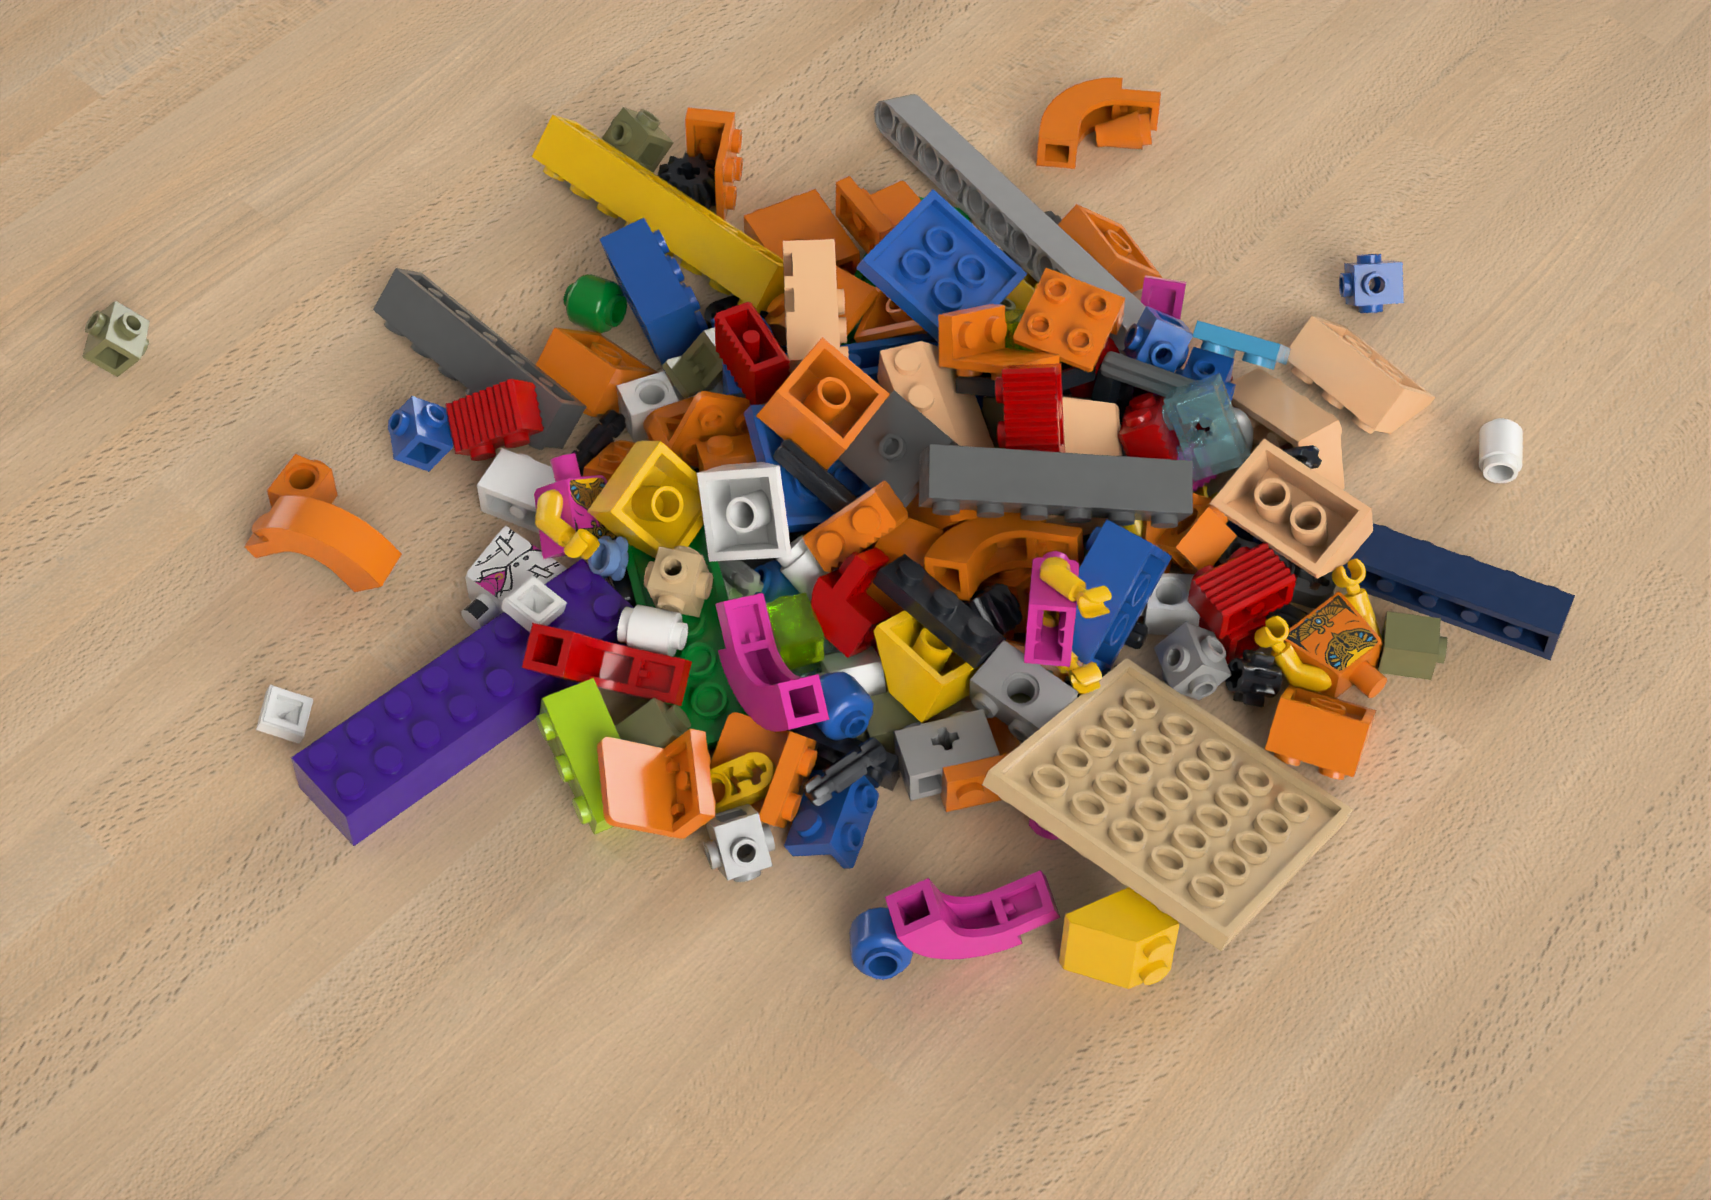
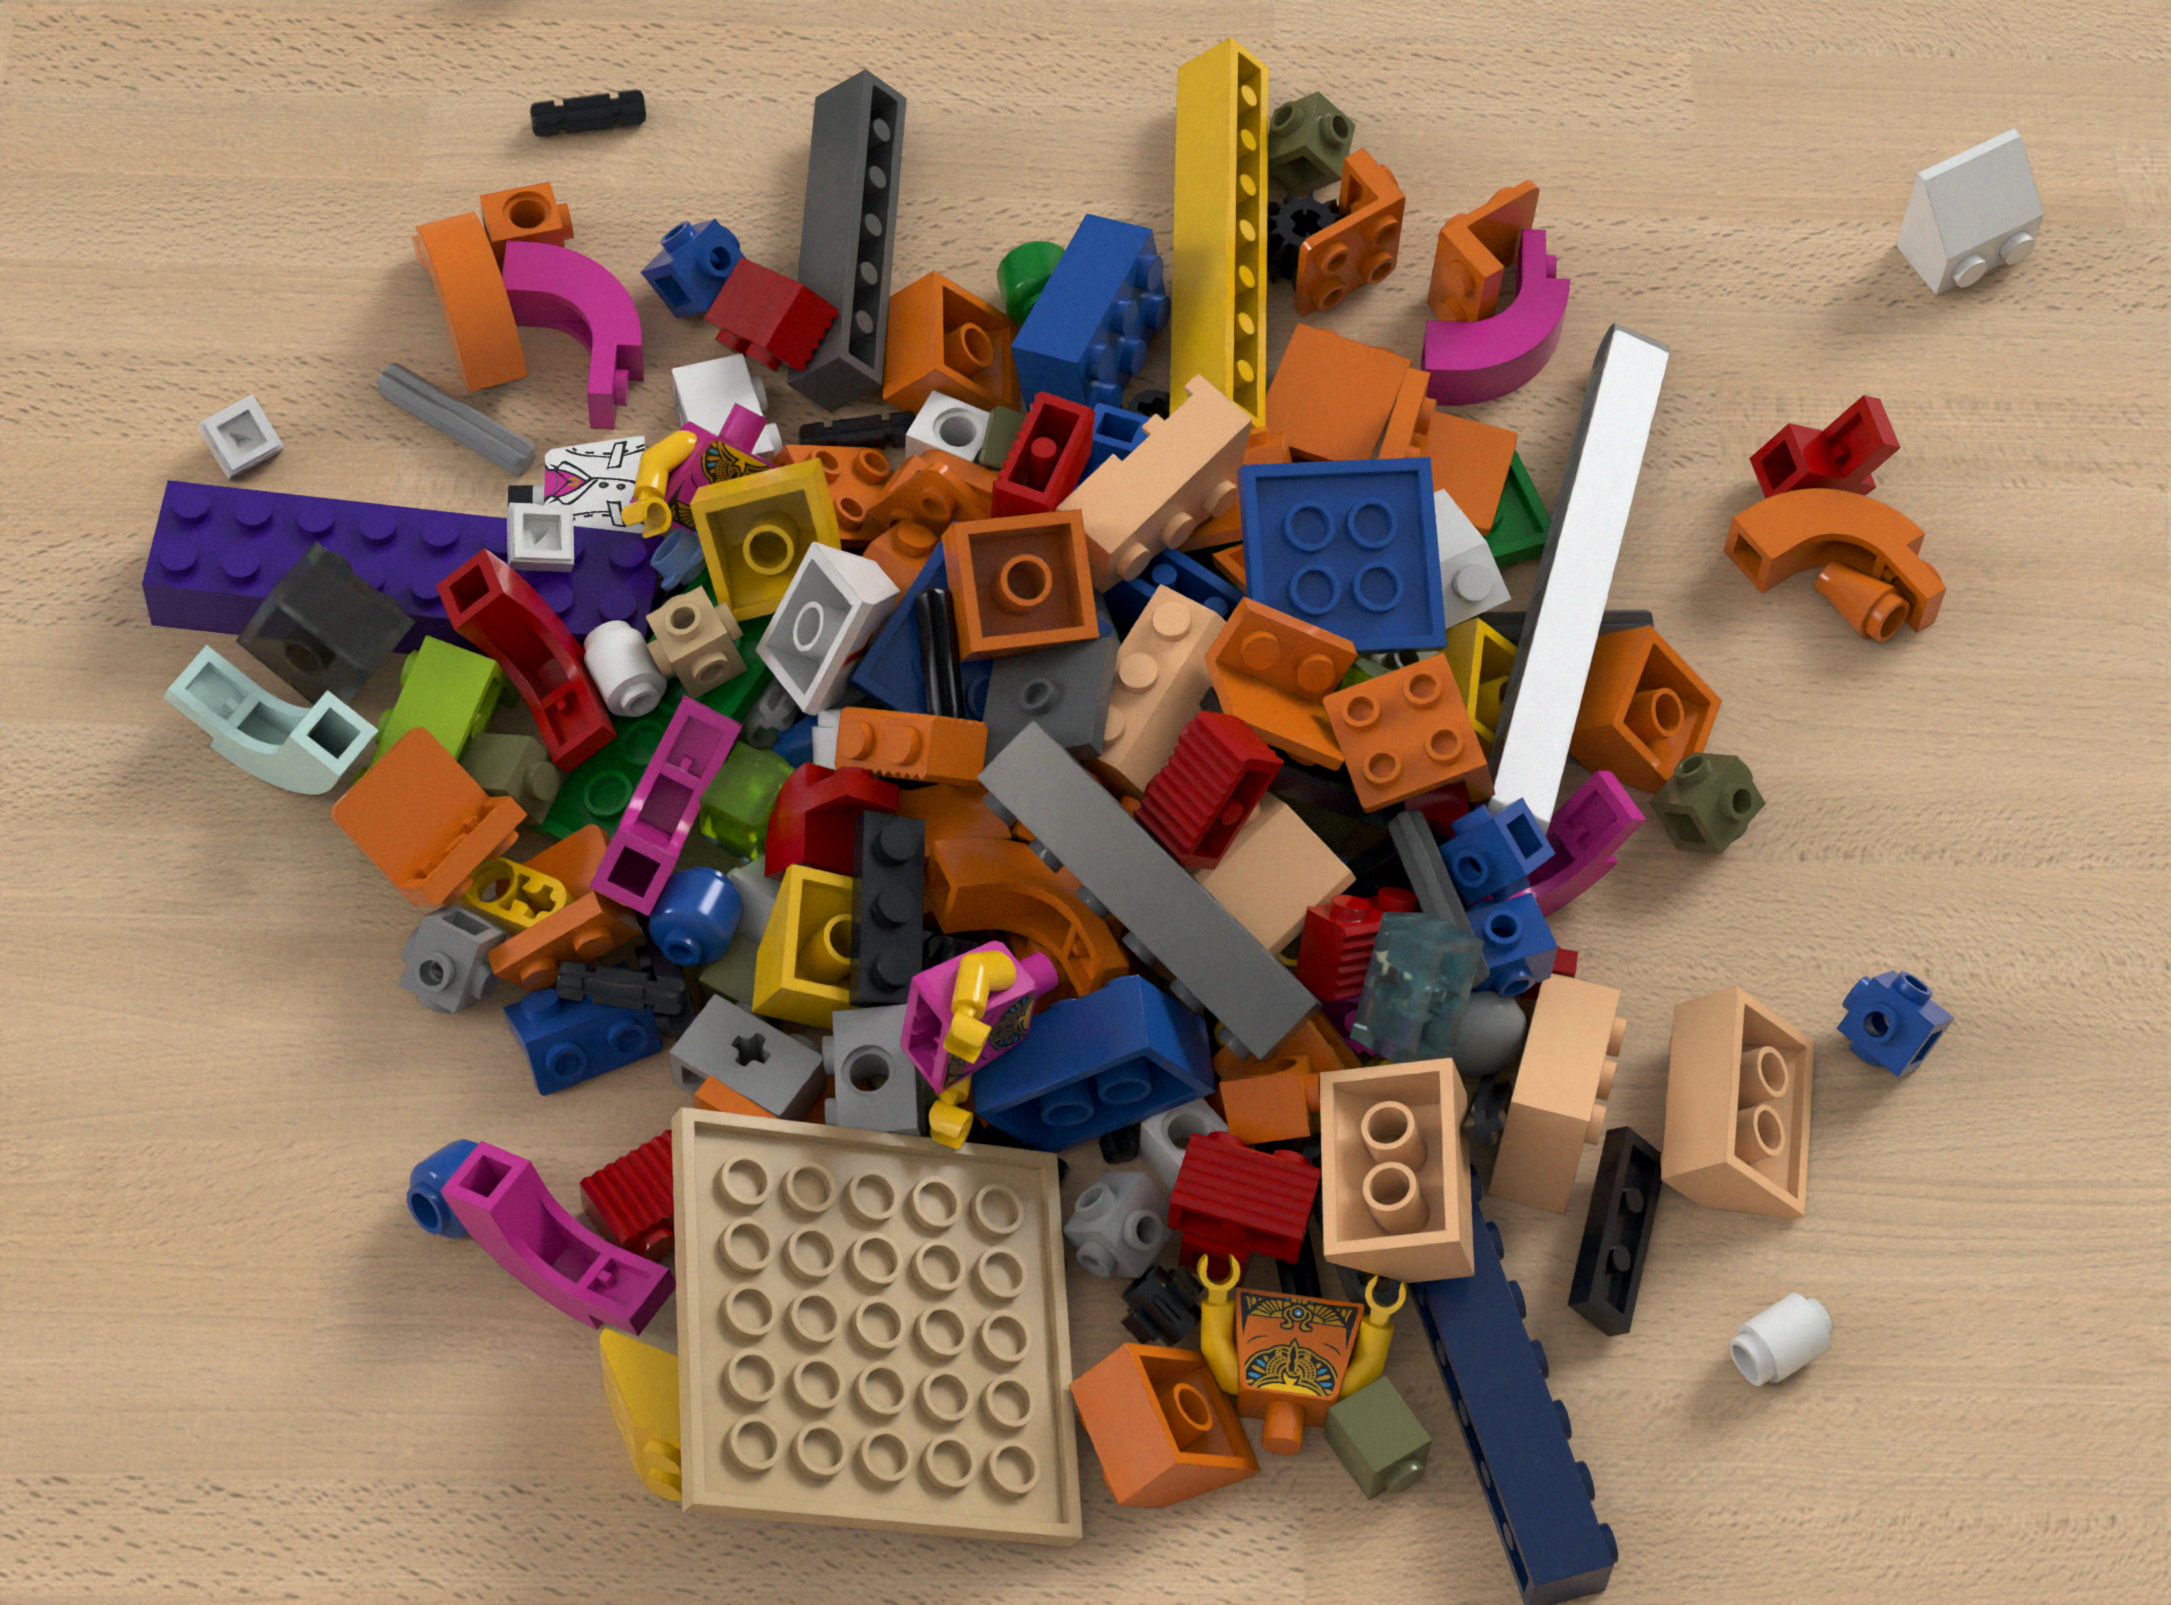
camera: 45 degrees right, 5 degrees up
dark azure plate [1192,320,1291,370] -> none
none -> light aqua arch [163,644,379,795]
none -> clear smoke slope [235,541,415,706]
none -> light grey axle [377,363,536,475]
none -> dark pink arch [502,241,644,430]
none -> black axle [530,89,646,137]
none -> red brick [579,1129,675,1261]
none -> dark pink arch [1421,229,1570,406]
none -> orange bracket [1427,180,1540,322]
none -> black plate [1567,1126,1662,1337]
none -> olive brick [1649,752,1766,854]
none -> red brick [1749,395,1901,499]

